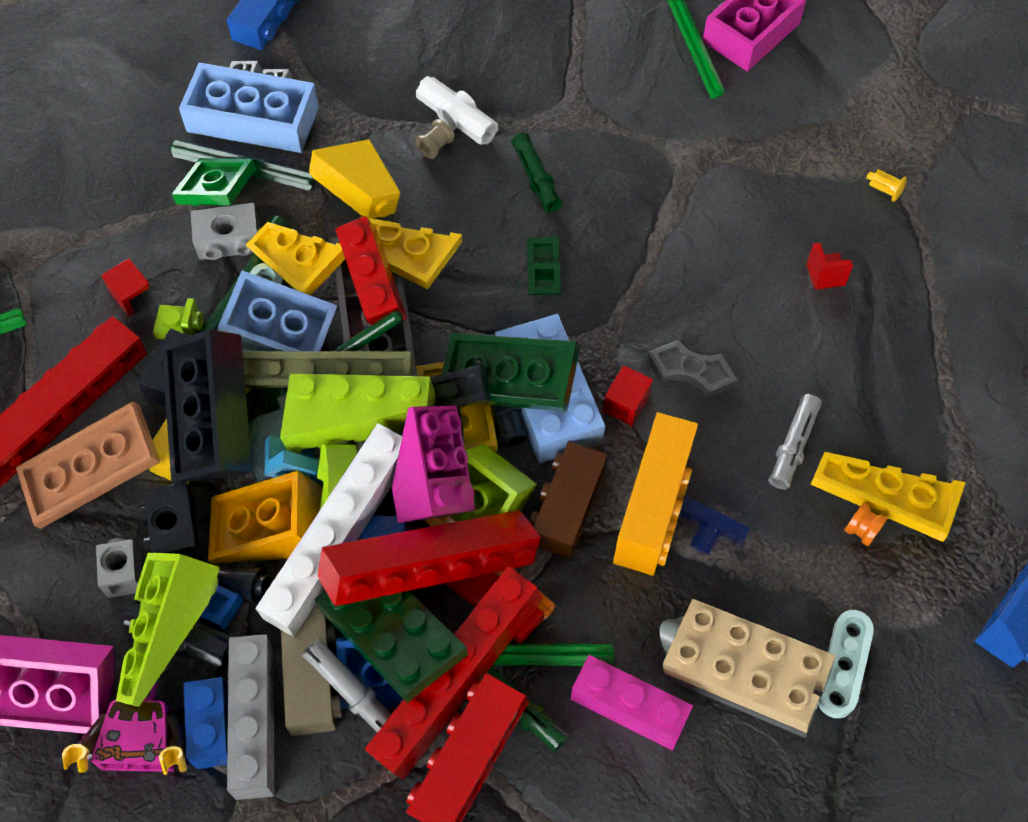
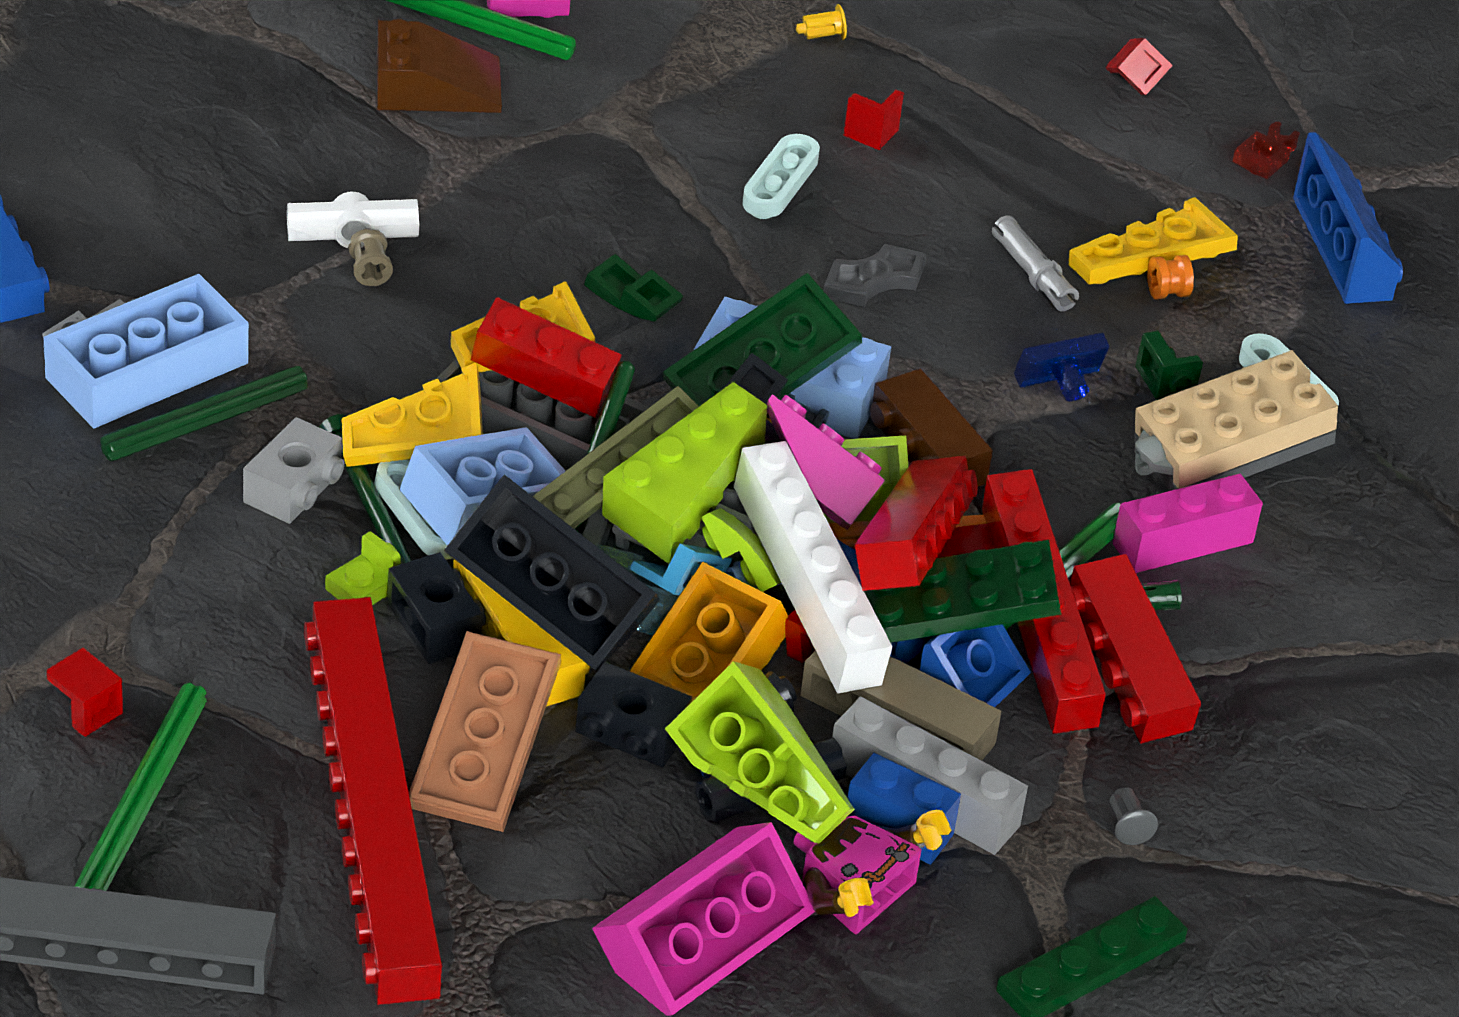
camera: 55 degrees left, 20 degrees down
light grey brick [96,538,142,598] -> none
red panel [101,258,150,317] -> none
green plate [172,159,256,207] -> none
light grey pin [301,638,391,733] -> none
yellow slope [309,139,400,219] -> none
dark green pin [511,132,562,213] -> none
red panel [603,366,653,426] -> none
light orange brick [613,412,698,576] -> none
none -> reddish brown slope [377,19,502,113]
none -> light aqua plate [742,134,820,219]
none -> dark green bracket [1135,331,1203,400]

